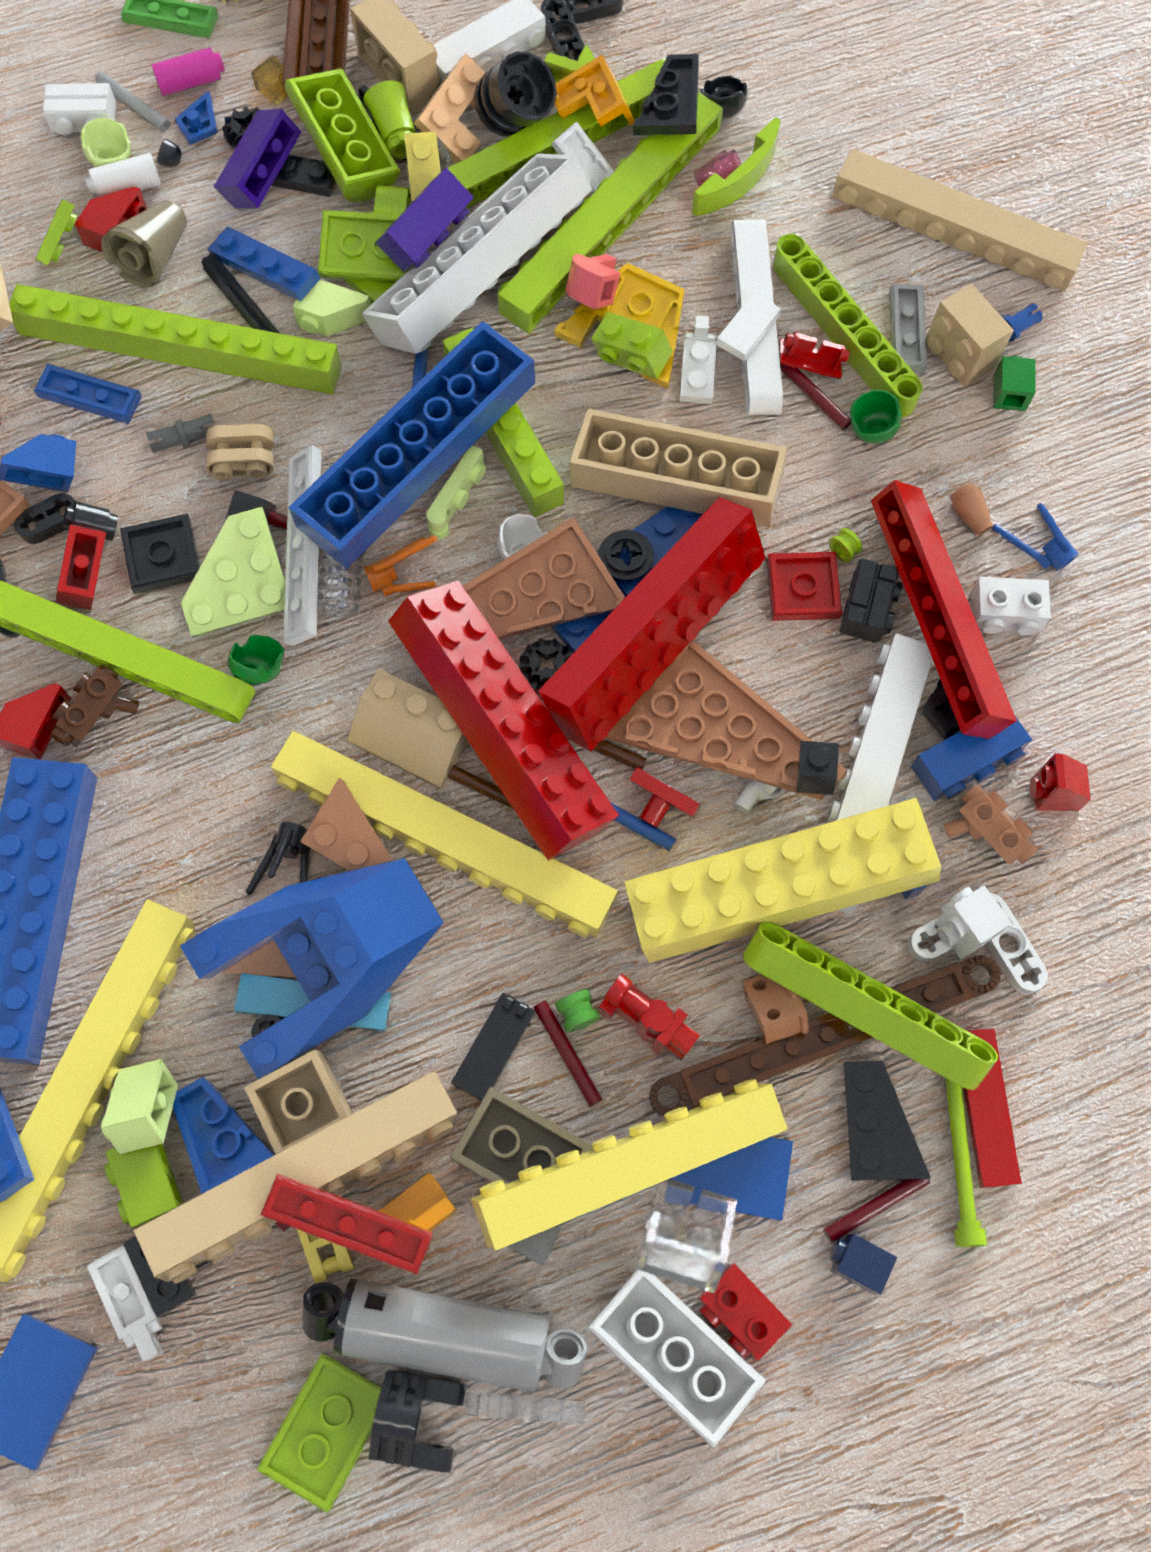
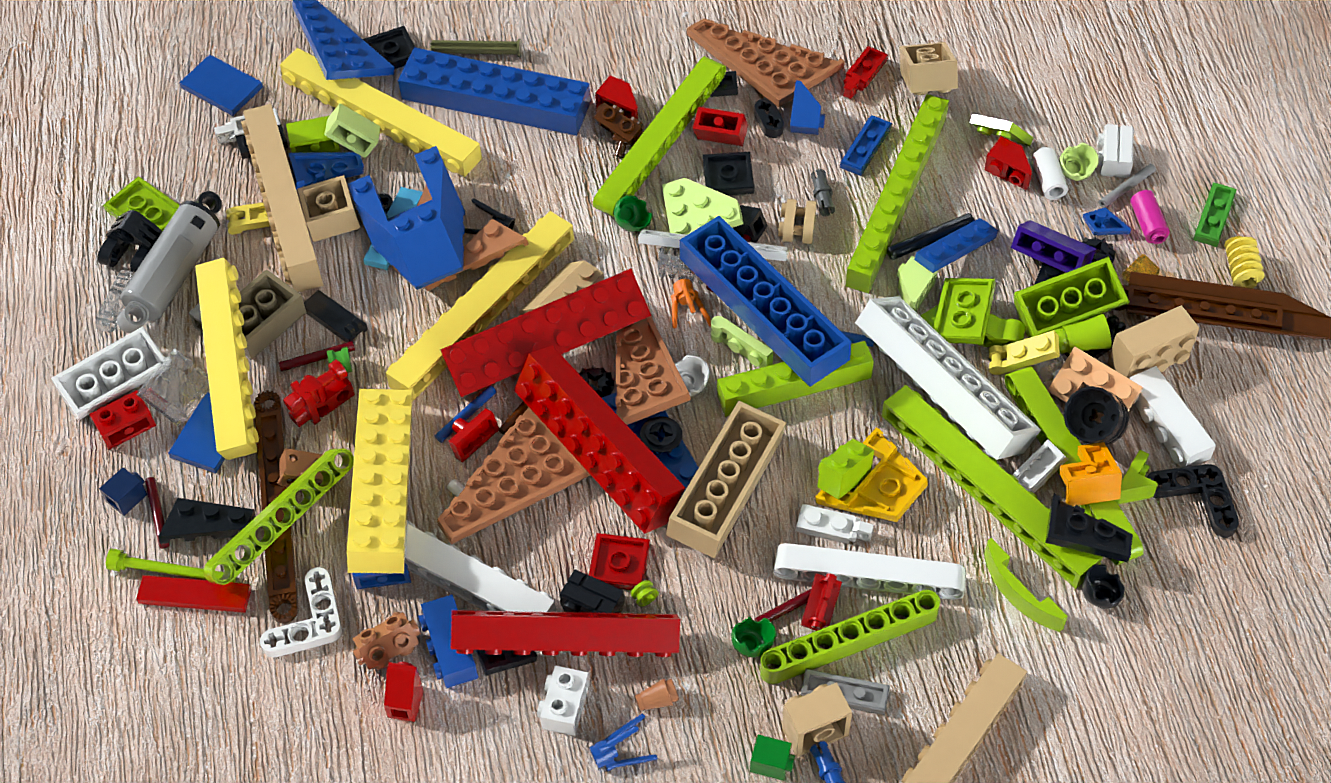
camera: 105 degrees right, 15 degrees down
black brick [63,501,118,541] -> none
dark tan cone [101,201,187,288] -> none
black hinge [156,138,182,167] -> none
red tile [260,1173,433,1274] -> none
dark purple brick [375,167,474,272] -> none
light orange panel [378,1173,457,1231] -> none
coral brick [565,253,621,309] -> none
clear pink cone [694,149,741,187] -> none
white tile [716,292,781,361] -> none
black brick [796,741,839,795] -> none
white brick [935,885,1012,959] -> none

